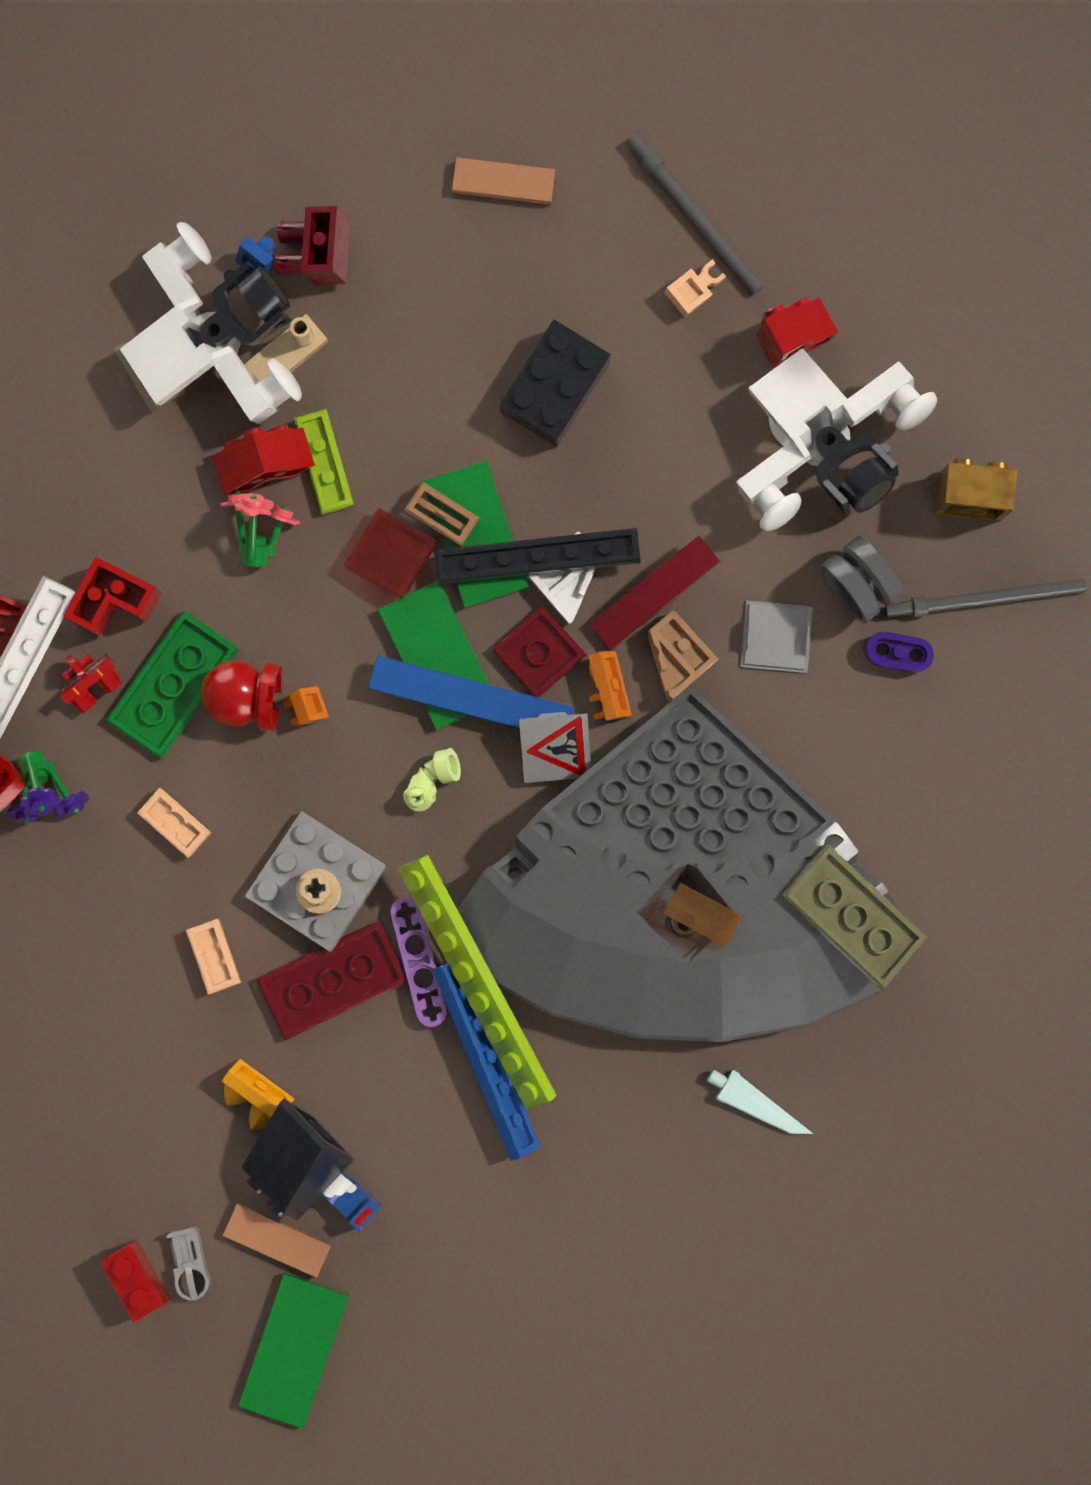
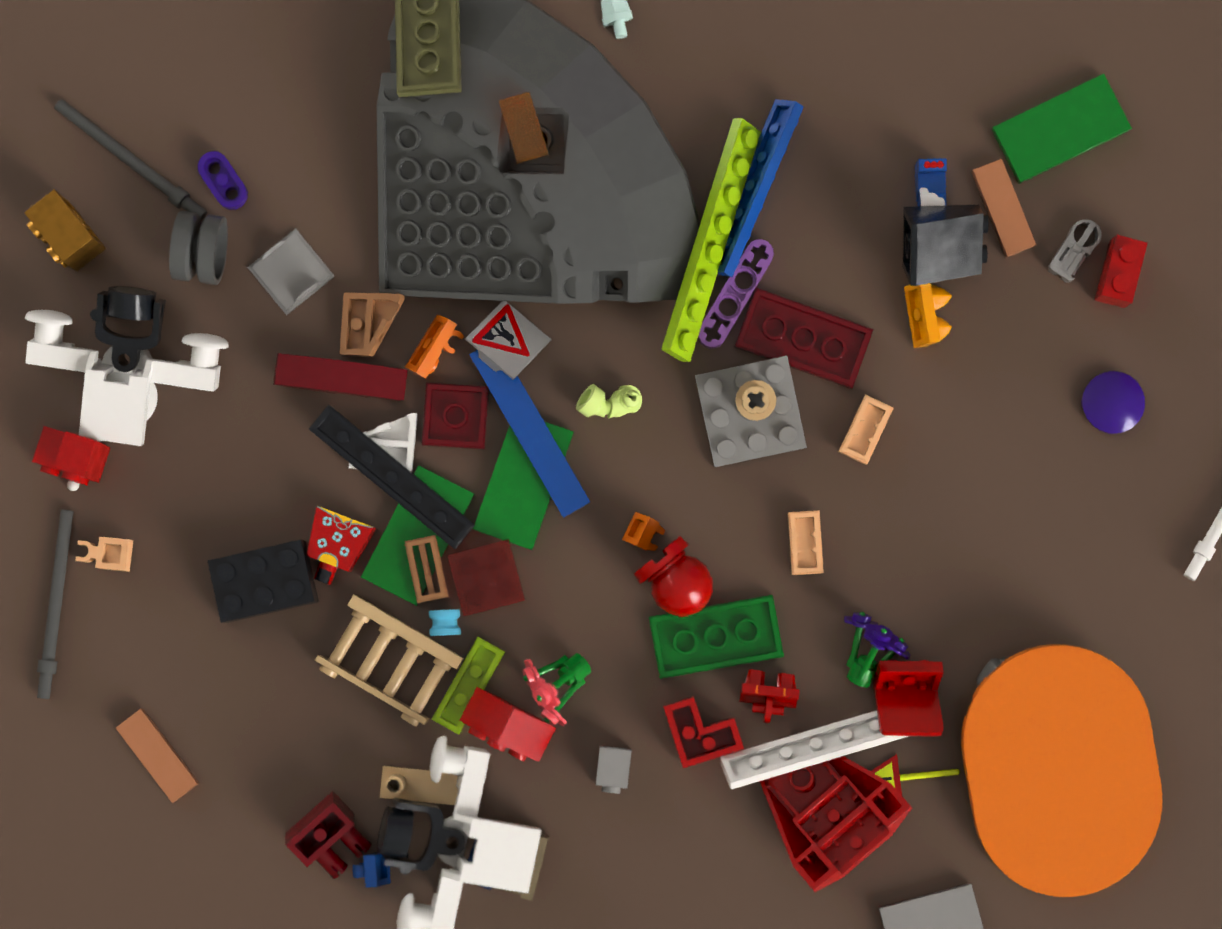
camera: 130 degrees left, 0 degrees up
none -> red torso [307,506,377,585]
none -> tan fence [315,594,465,727]
none -> medium azure wheel [429,609,461,636]
none -> light grey brick [596,745,632,794]
none -> dark purple dish [1081,371,1145,434]

